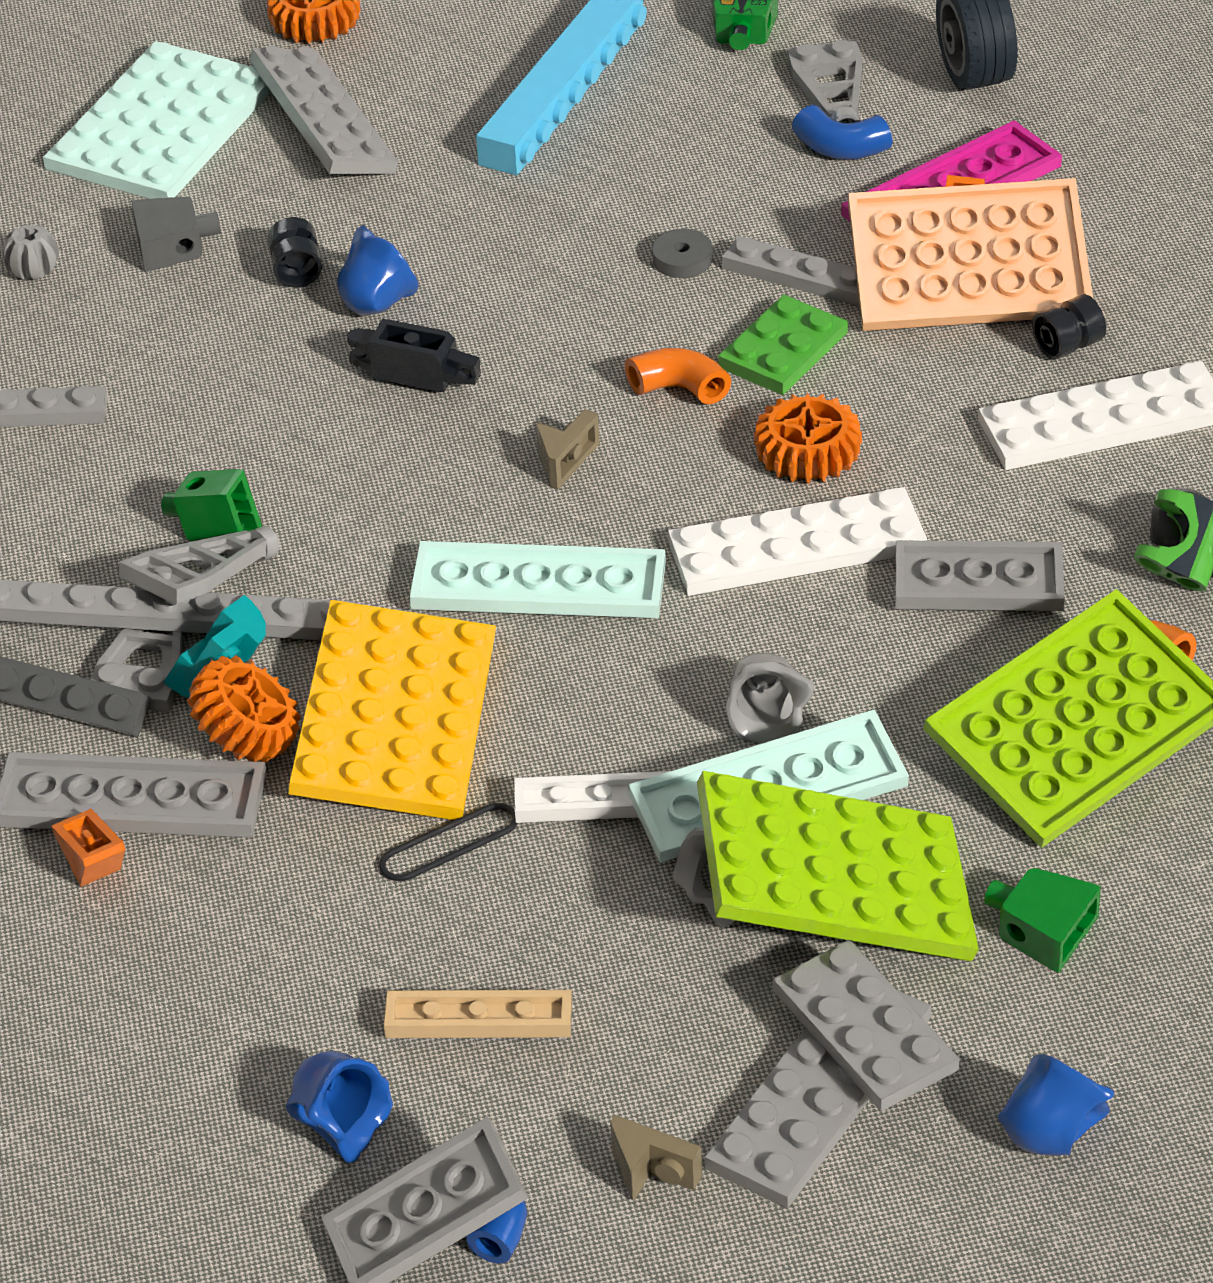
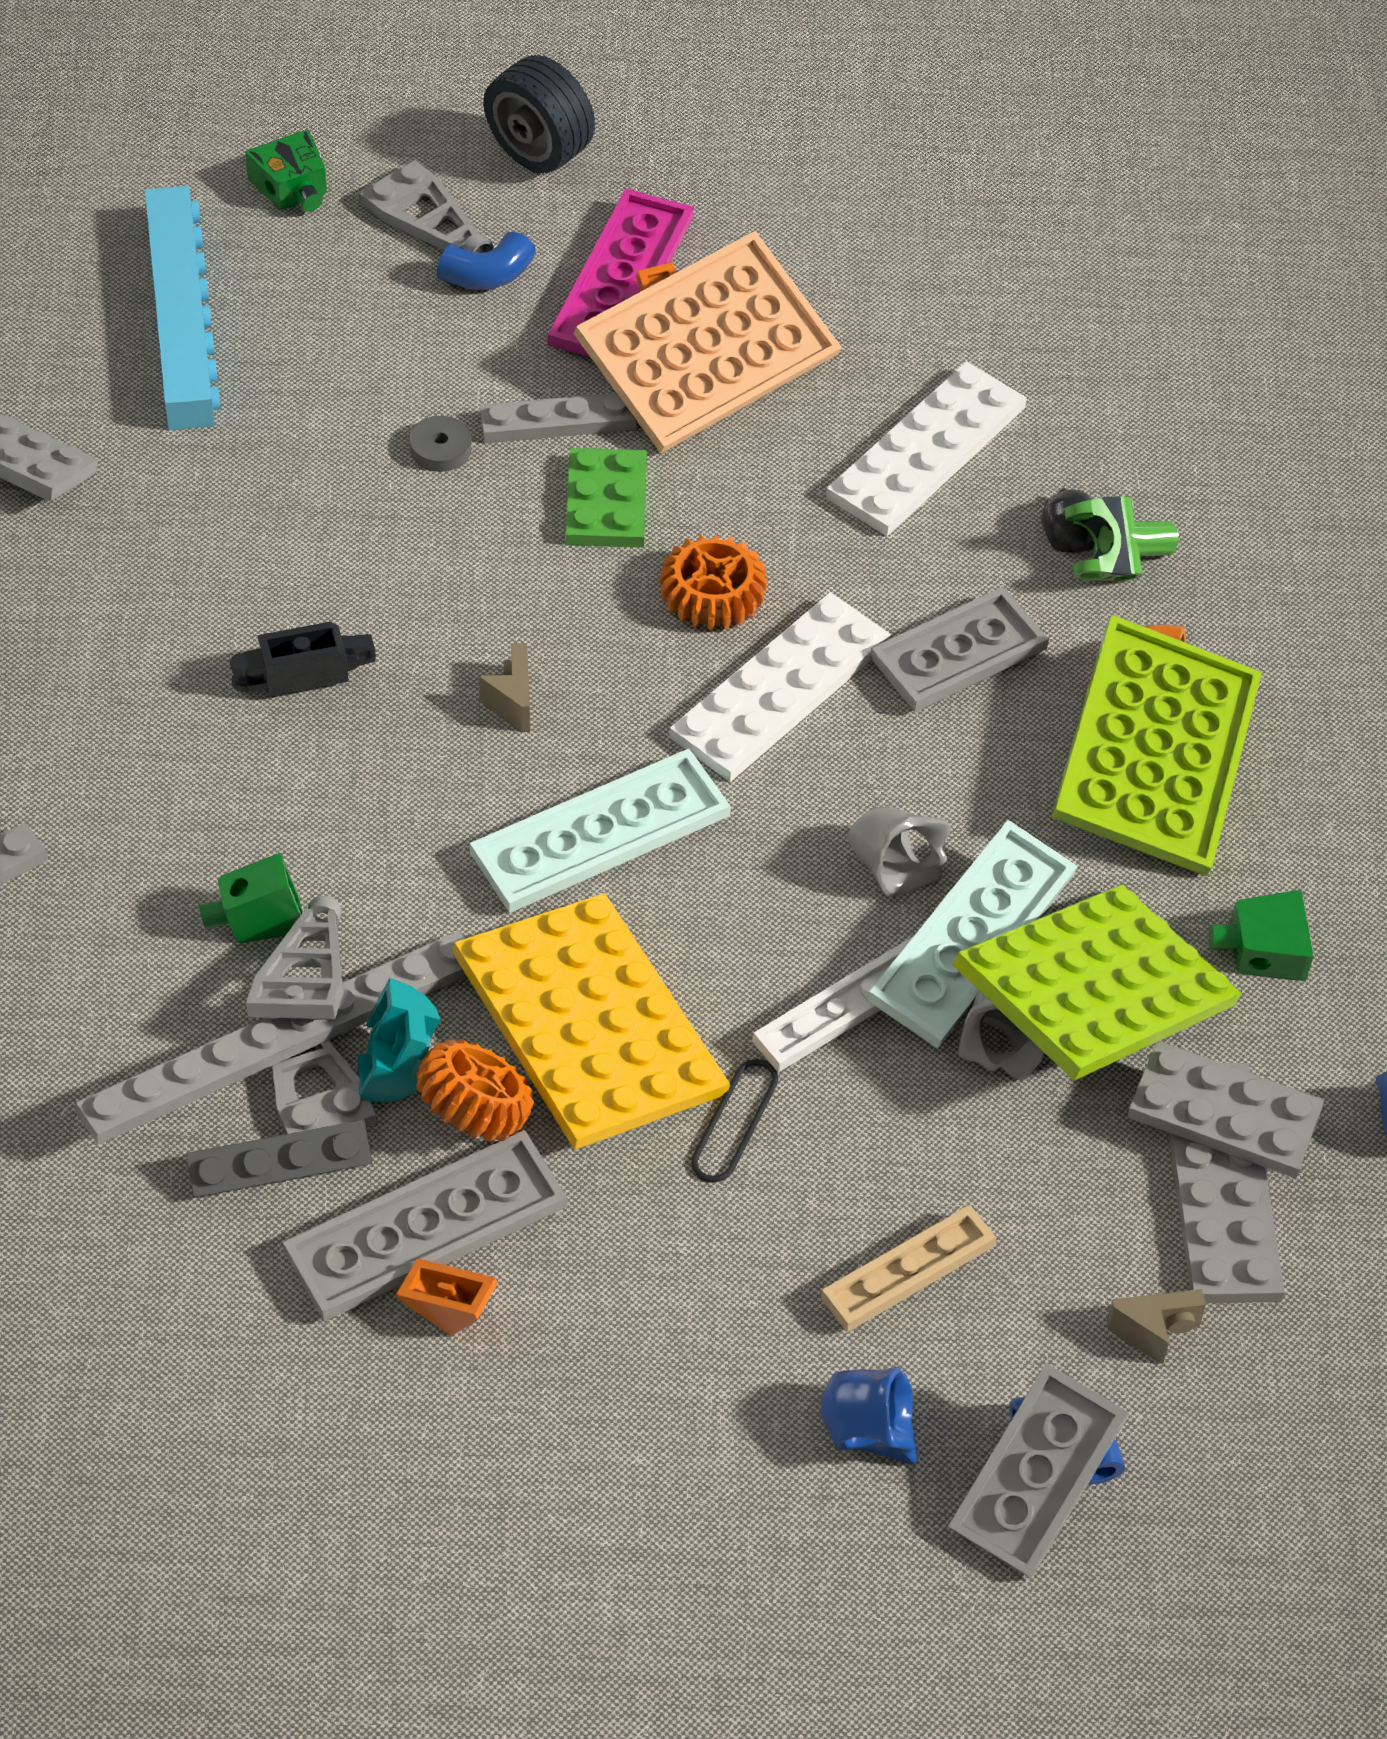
camera: 40 degrees left, 10 degrees up
black wheel [268,217,322,288] -> none
blue piece [337,225,419,316] -> none
orange cylinder [625,348,732,405] -> none
black wheel [1032,294,1106,360] -> none

